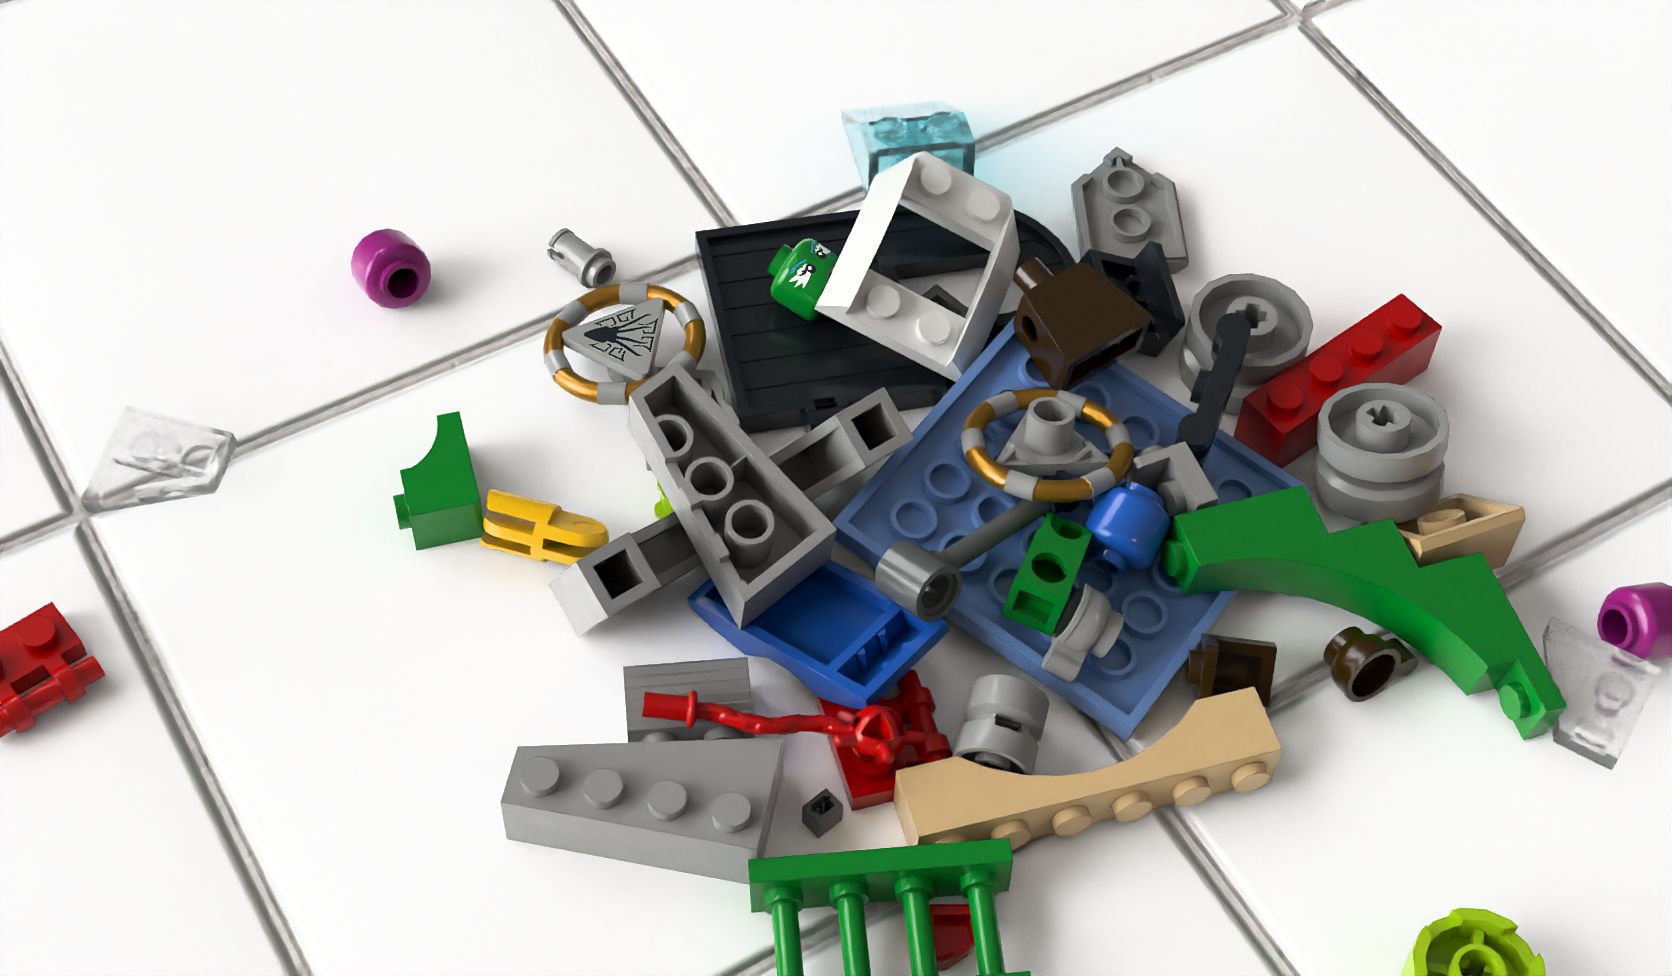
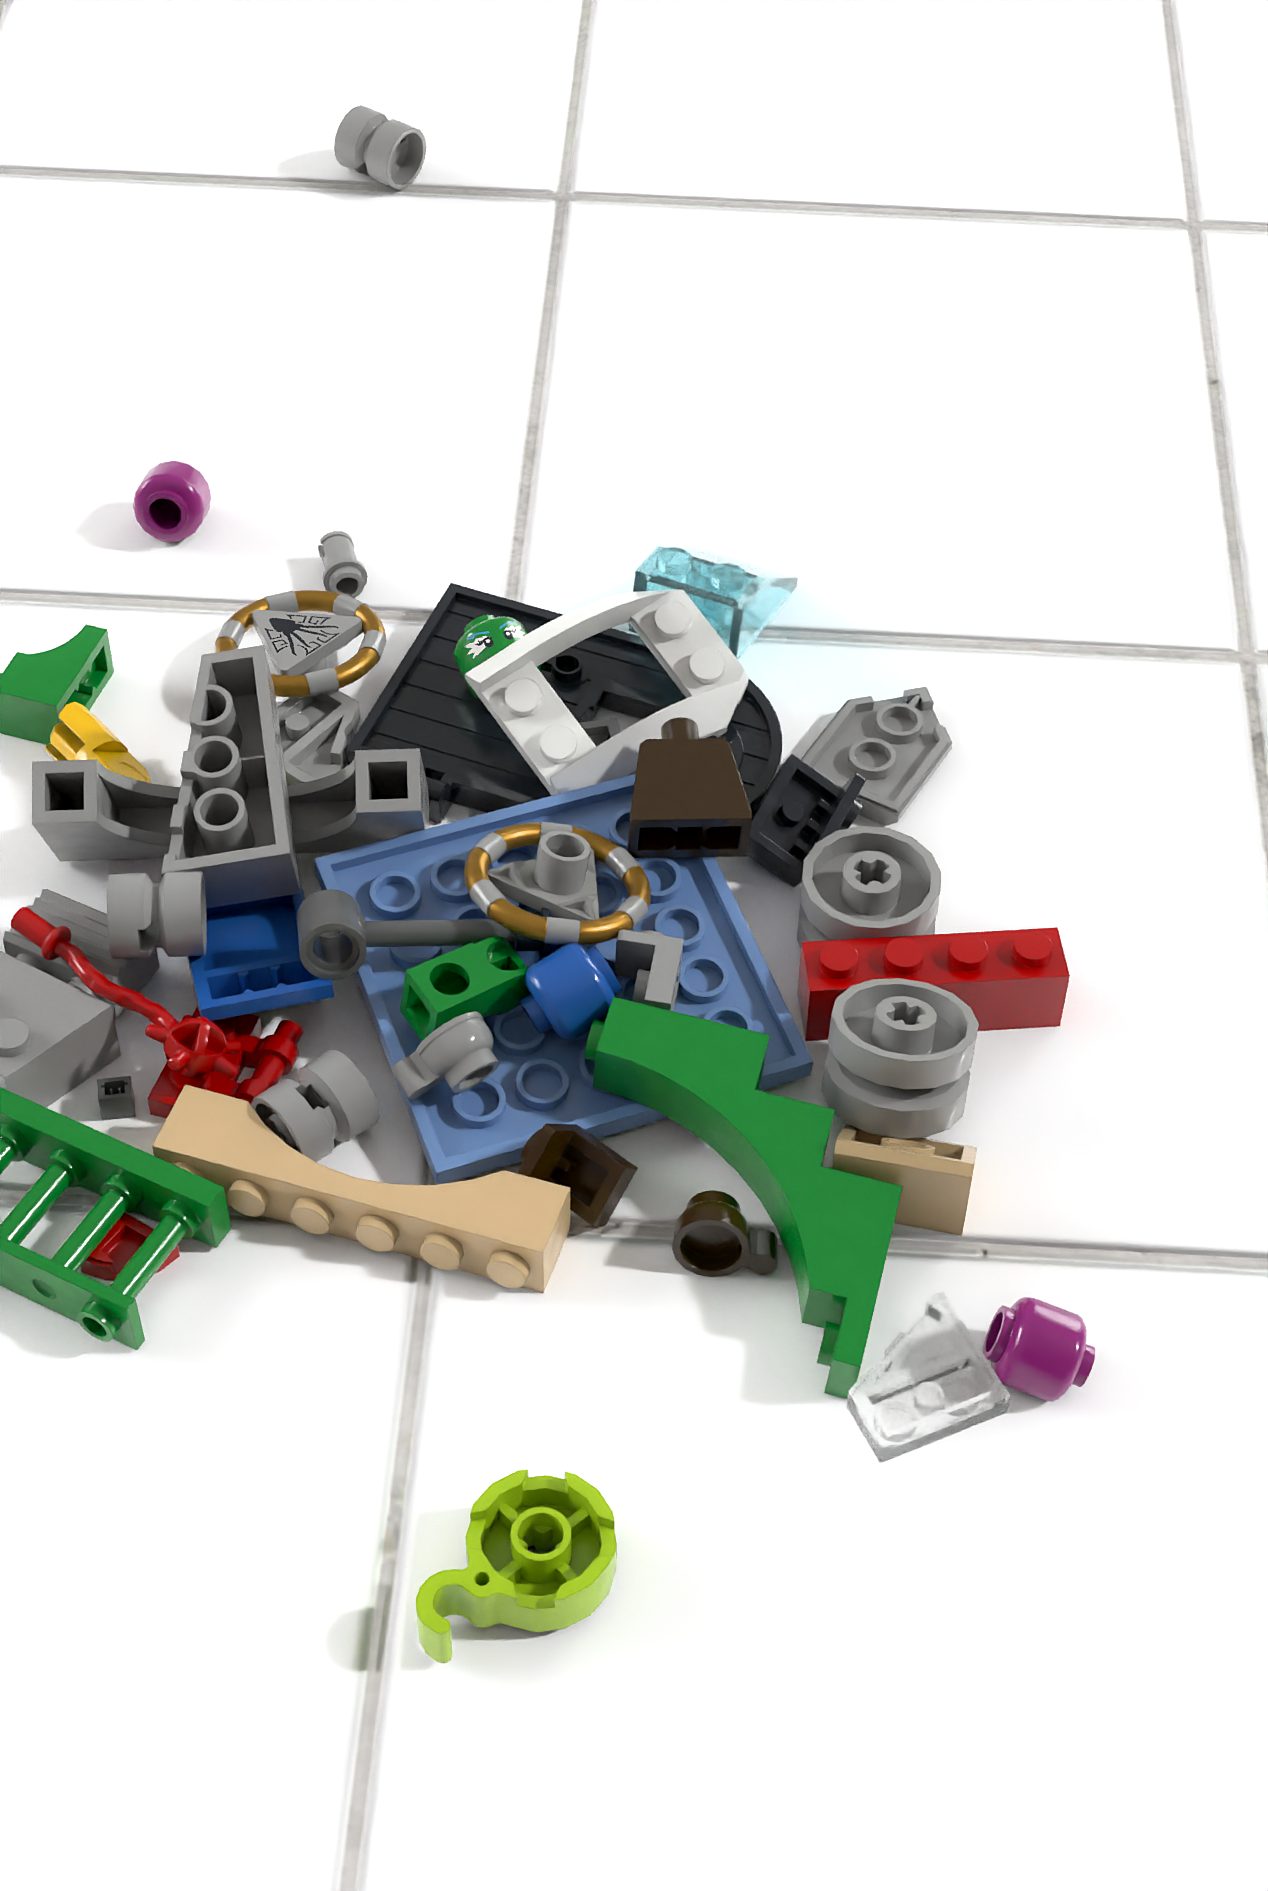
camera: 35 degrees right, 5 degrees down
black plate [1175,313,1251,465] -> none
none -> light grey wheel [107,871,207,959]

